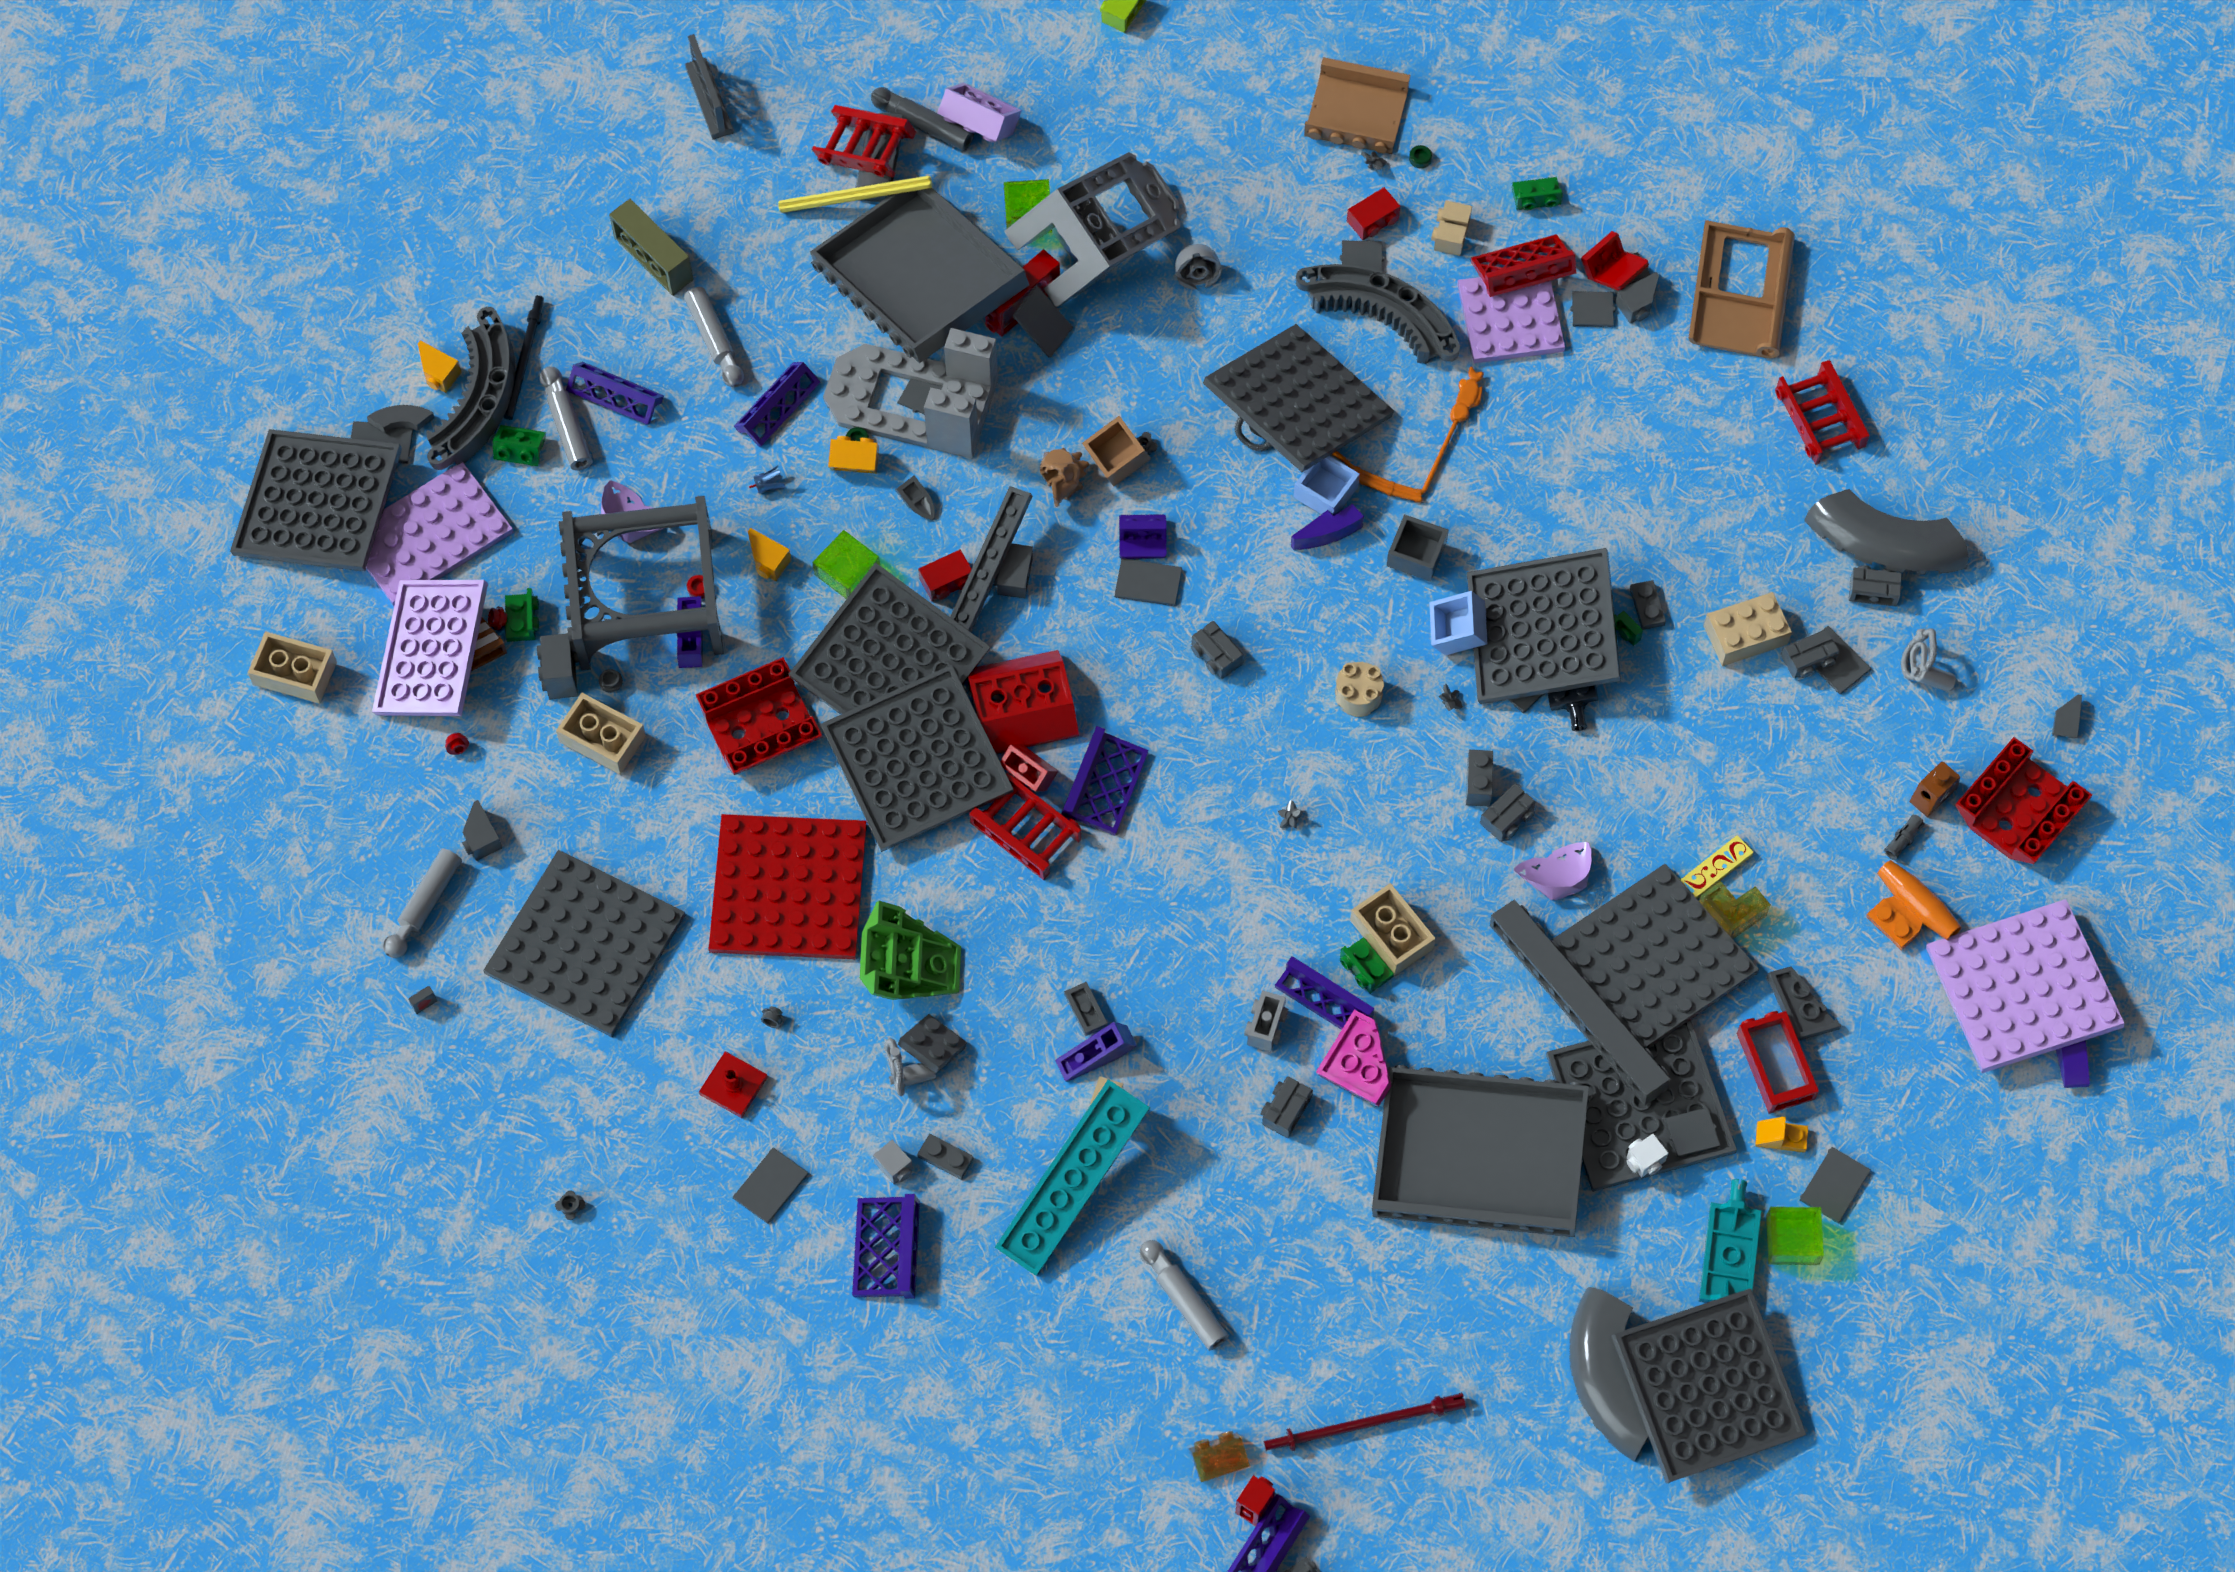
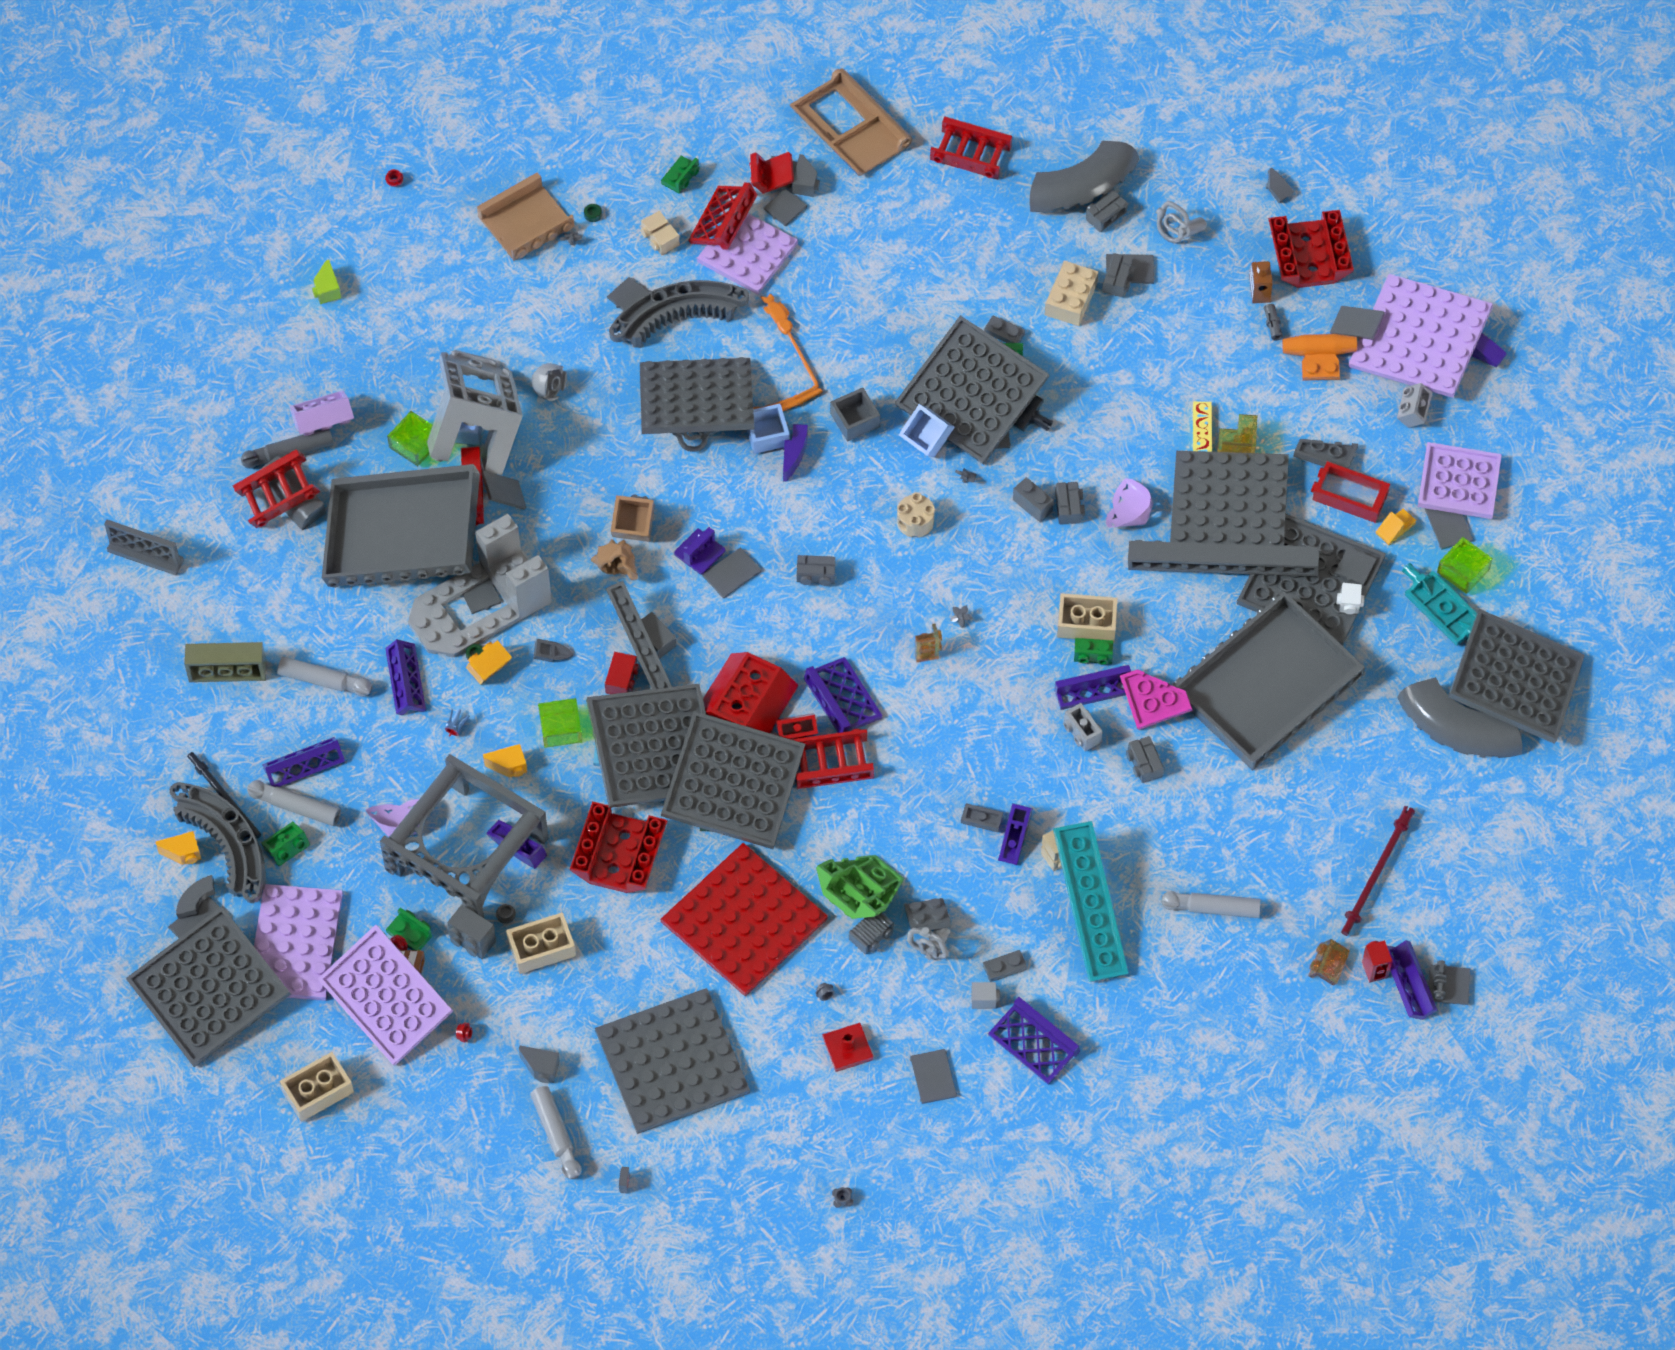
camera: 50 degrees left, 5 degrees down
red tile [687,575,705,599] -> none
light yellow axle [778,176,932,213] -> none
red brick [1347,187,1401,240] -> none
none -> dark grey brick [849,912,894,954]
none -> clear orange bracket [915,623,942,663]
none -> dark grey piece [1330,306,1385,340]
none -> light grey brick [1397,383,1433,428]
none -> lavender plate [1417,442,1502,519]

